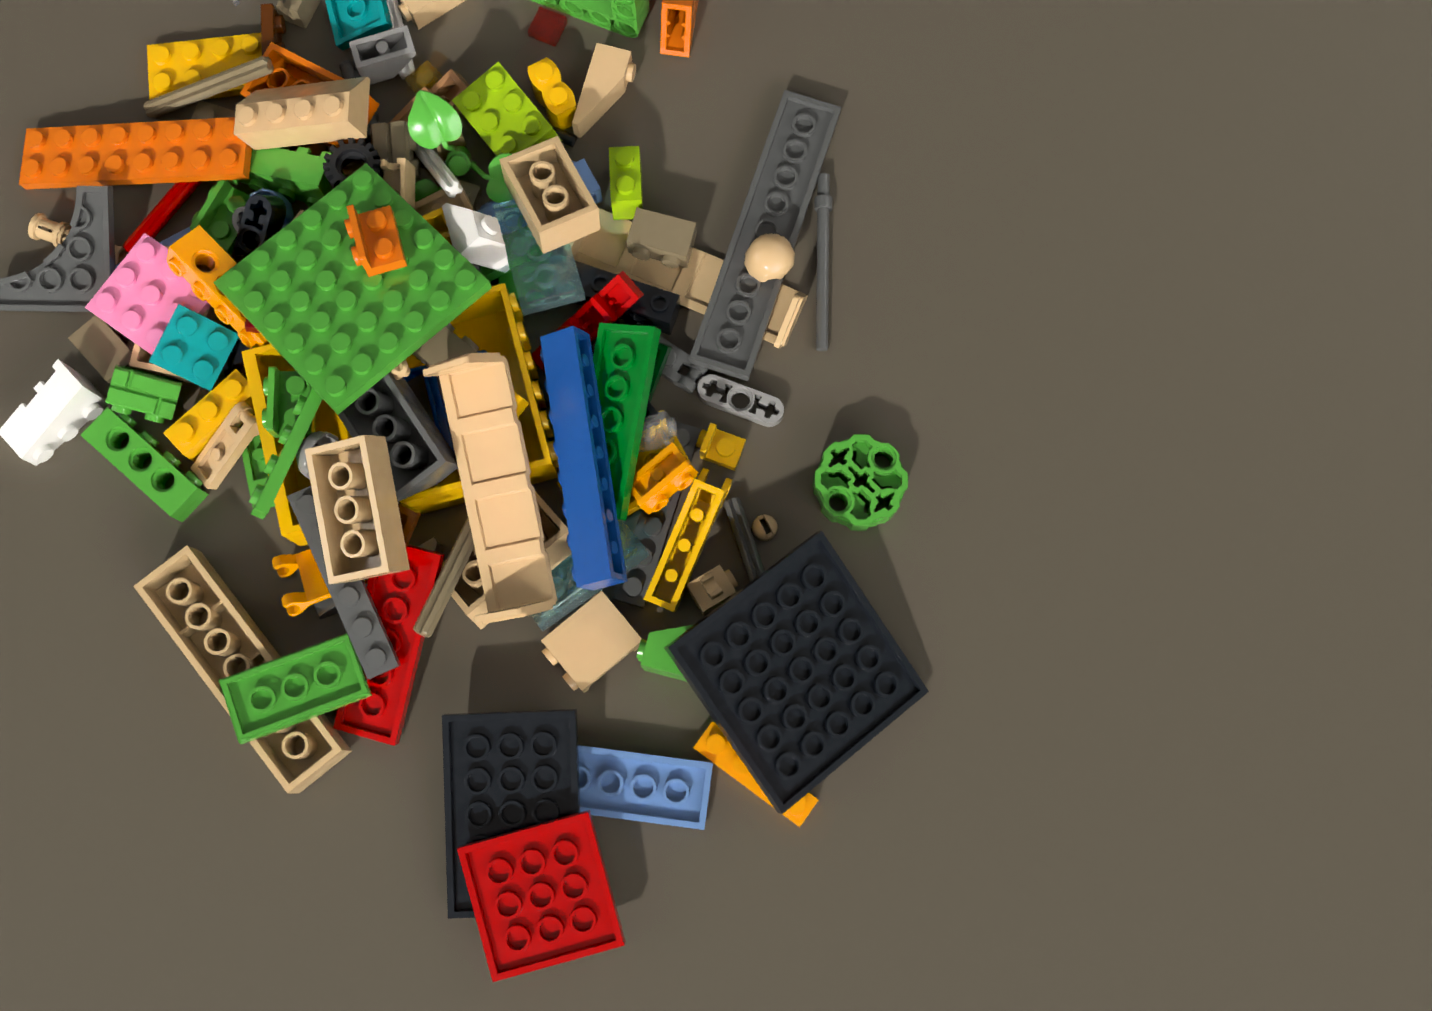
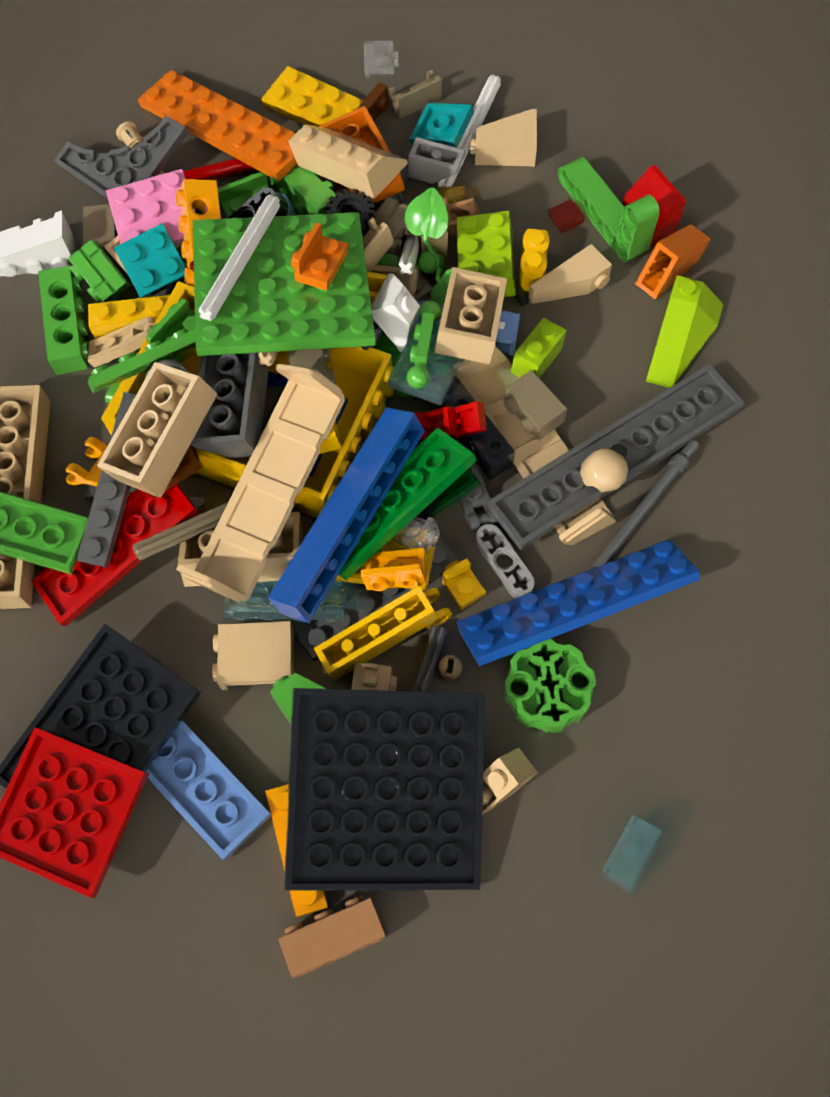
camera: 40 degrees right, 10 degrees down
dark tan axle [143,56,274,118] -> none
none -> white axle [199,195,280,321]
none -> medium nougat brick [278,895,387,979]
none -> bright green plate [407,301,441,389]
none -> blue plate [456,539,700,666]
none -> tan slope [482,747,538,816]
none -> clear light blue hinge [602,815,662,895]
none -> lime wedge [646,275,723,388]

